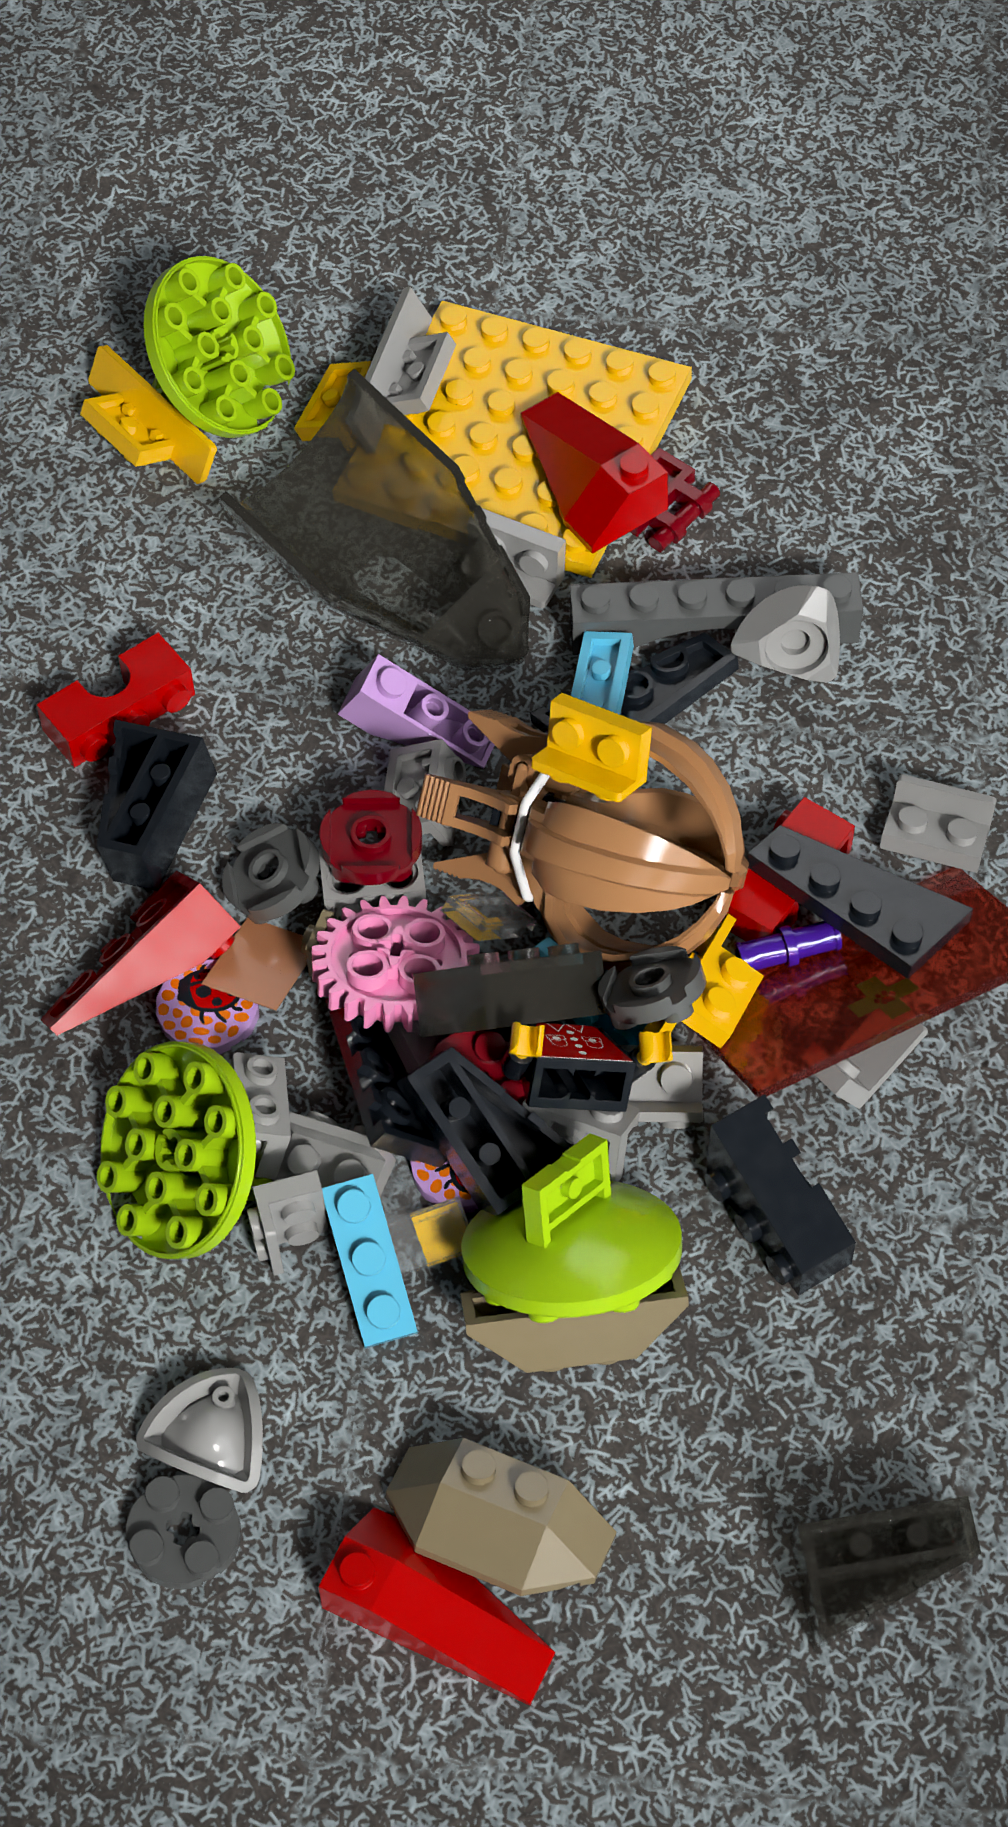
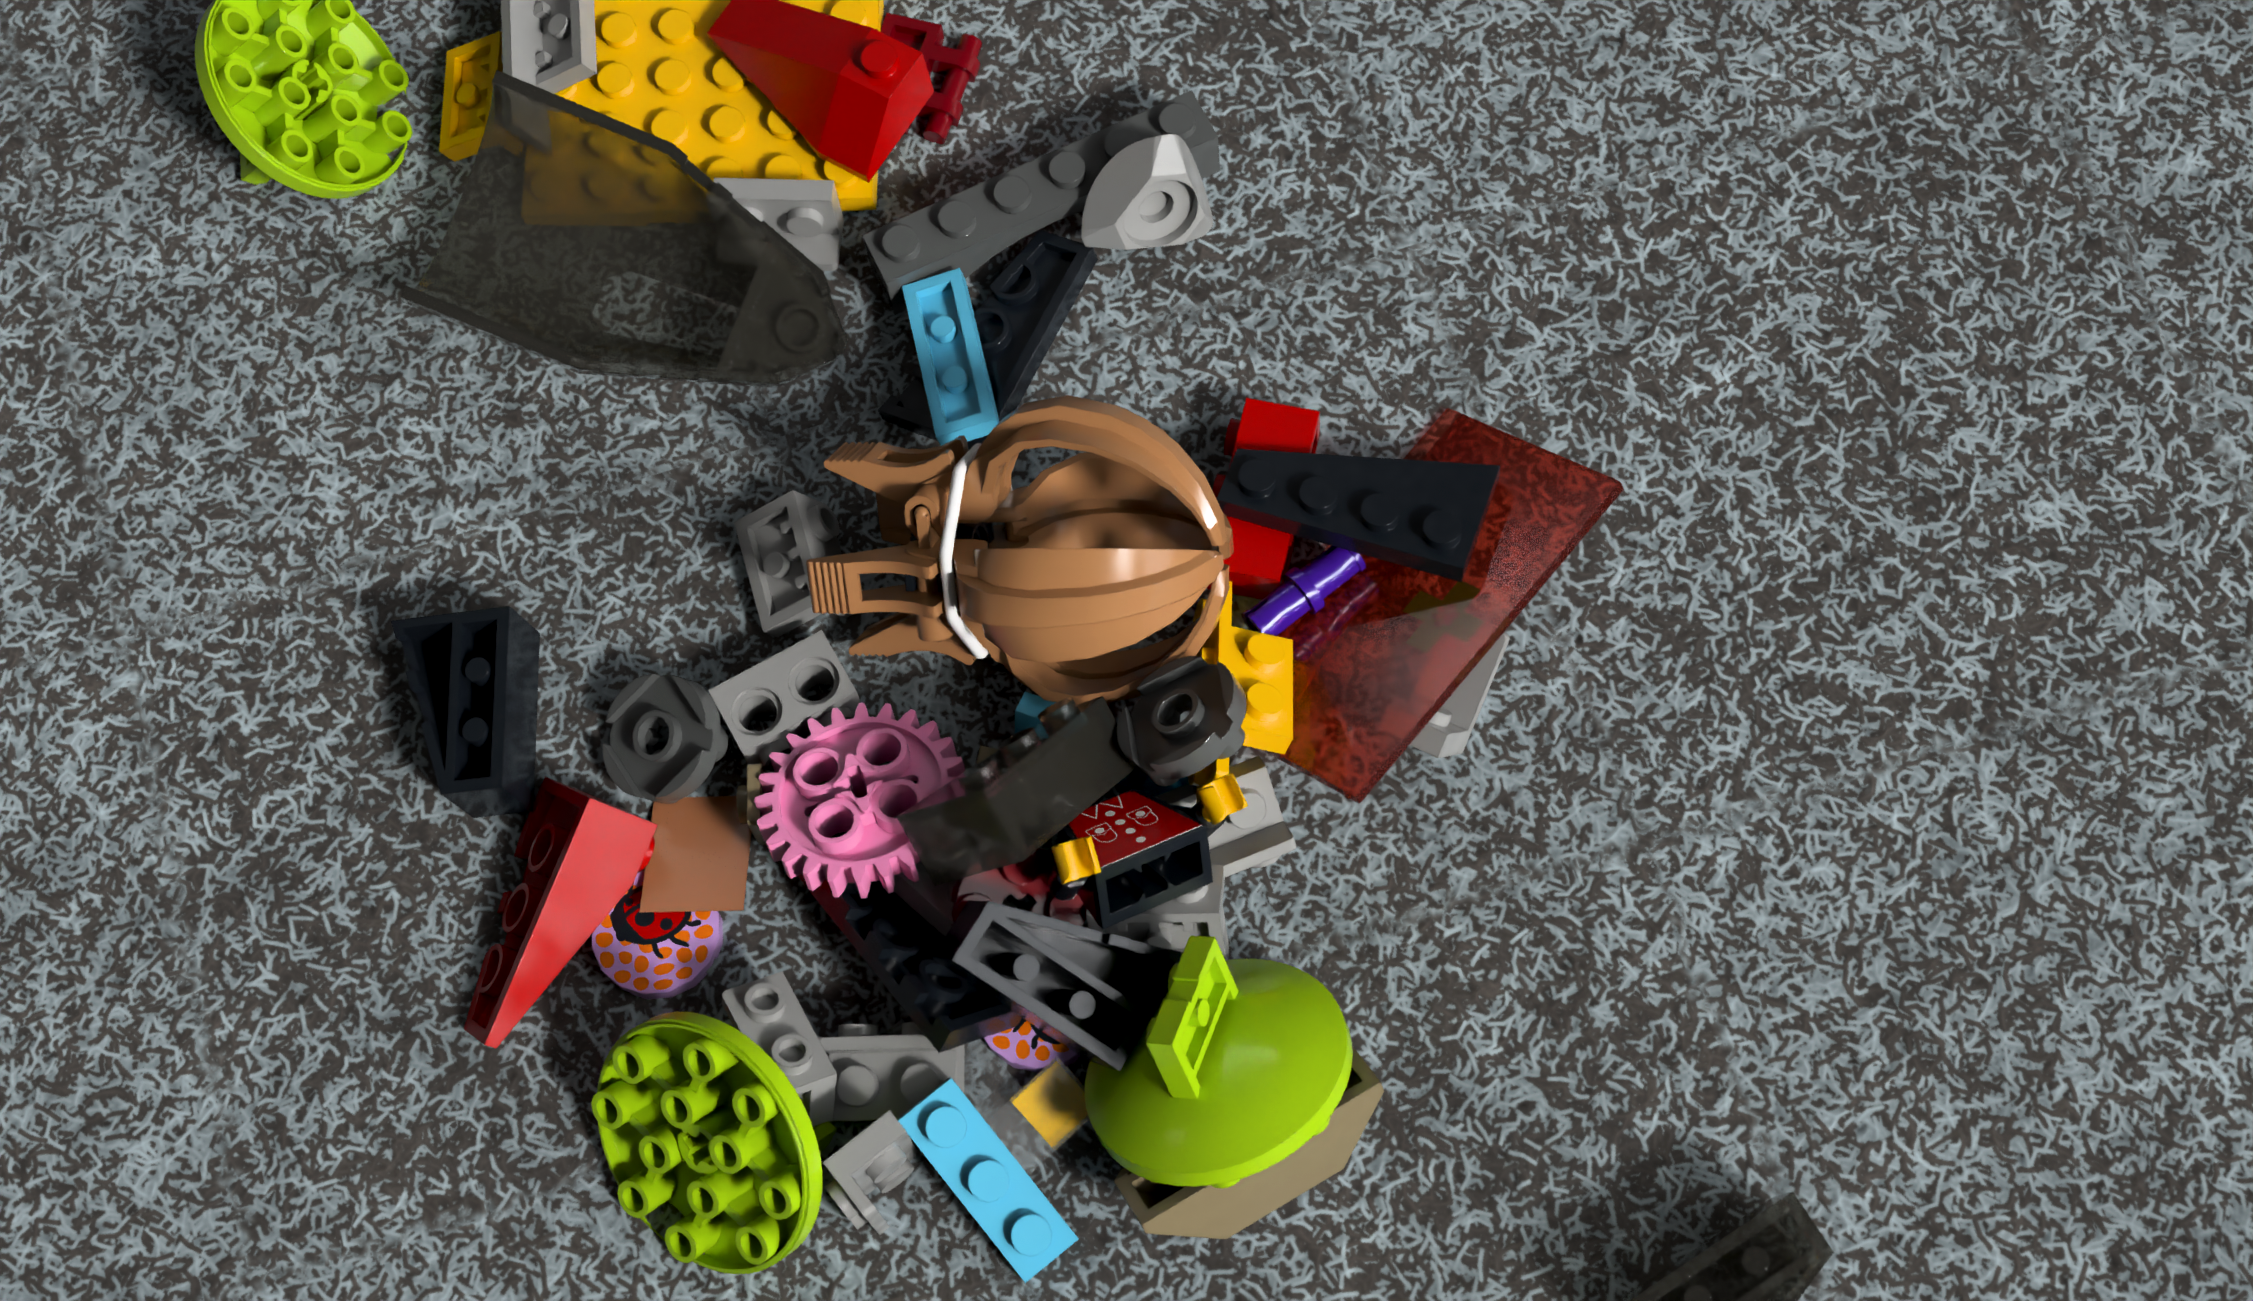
camera: 15 degrees left, 10 degrees up
red arch [36,632,195,768] -> none
yellow bracket [80,345,217,484] -> none
dark red plate [320,790,422,885] -> none
lavender slope [338,654,494,768] -> none
clear tile [440,892,537,942] -> none
yellow bracket [531,693,652,802] -> none
black wedge [704,1094,856,1296] -> none
light grey bracket [880,774,997,873] -> none

